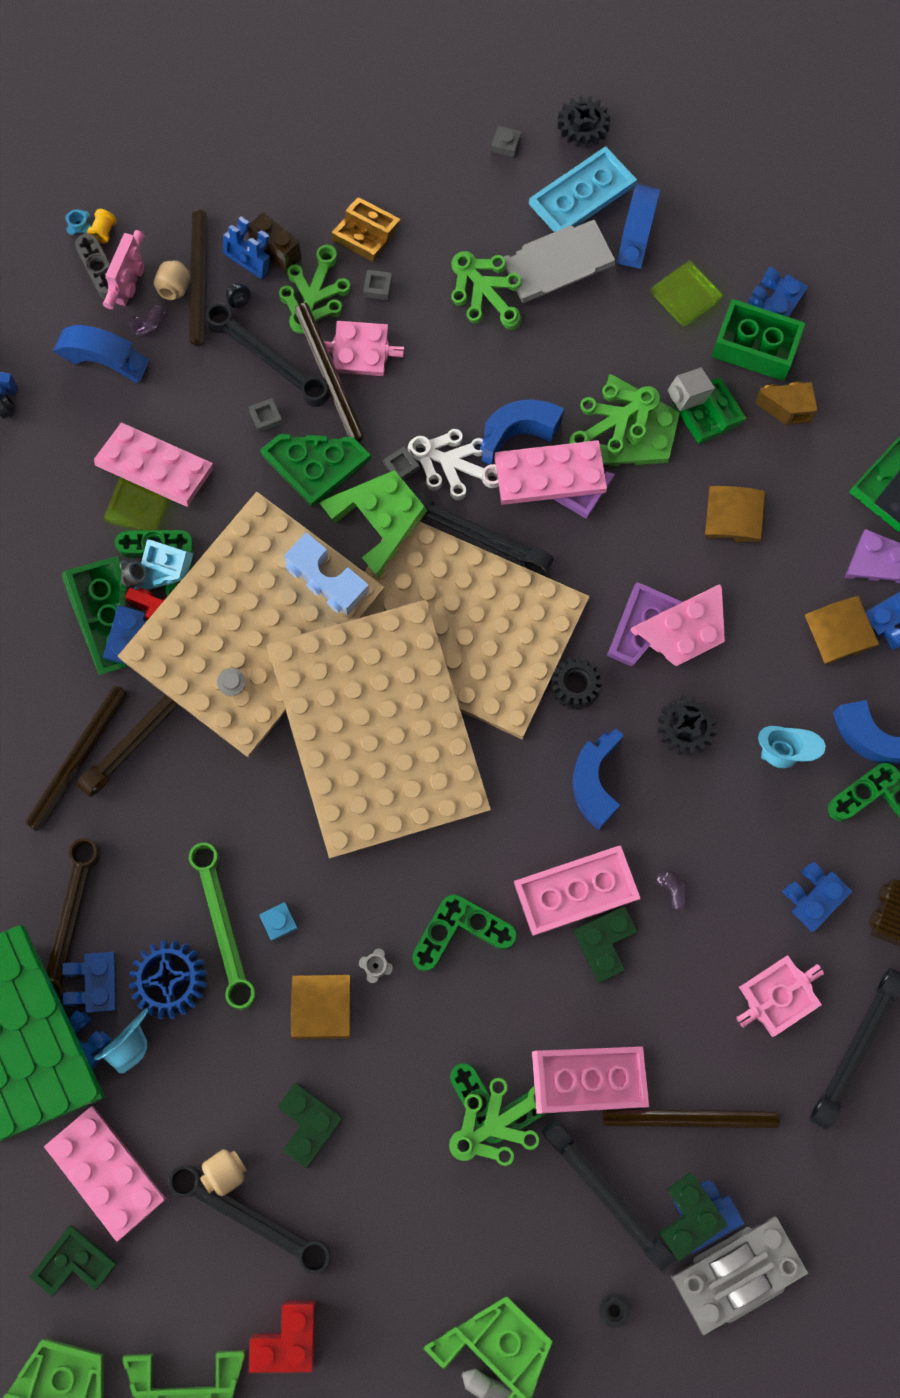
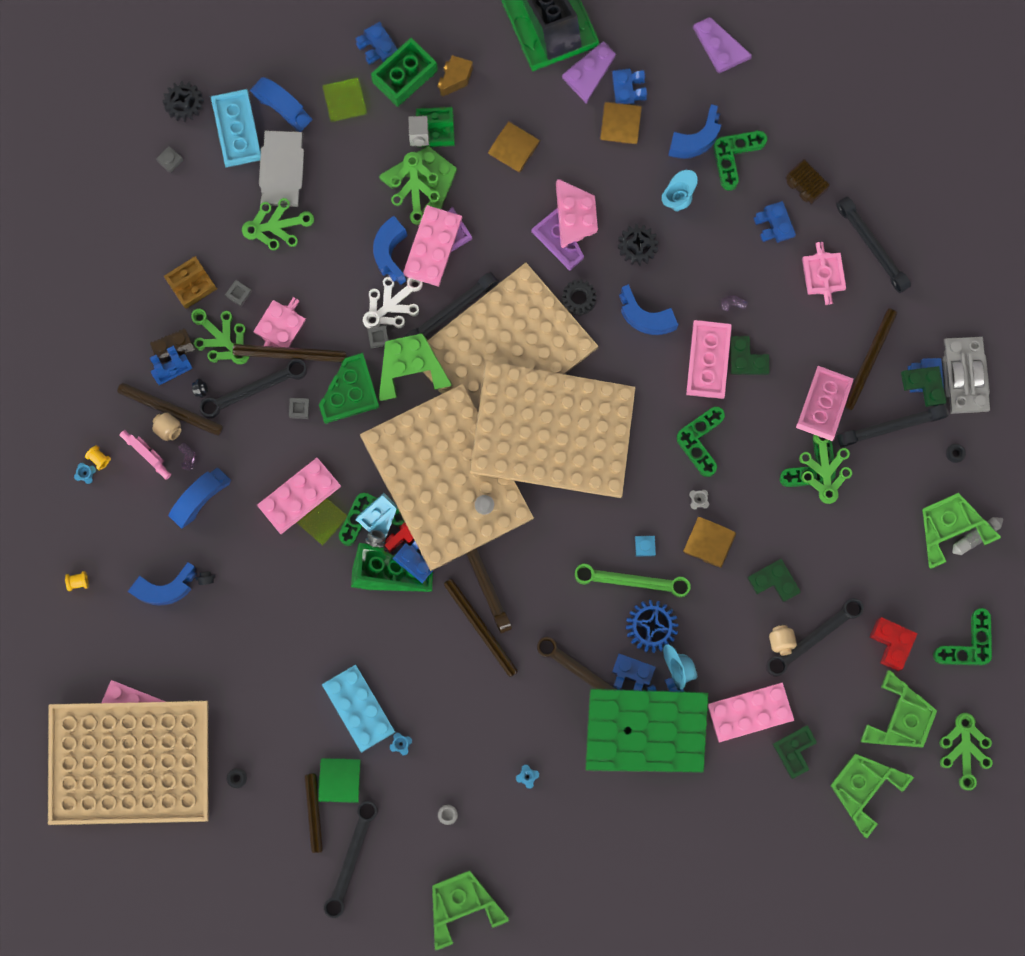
camera: 65 degrees left, 5 degrees up
dark grey beam [75,234,110,299] -> none
light blue arch [284,532,369,616] -> none

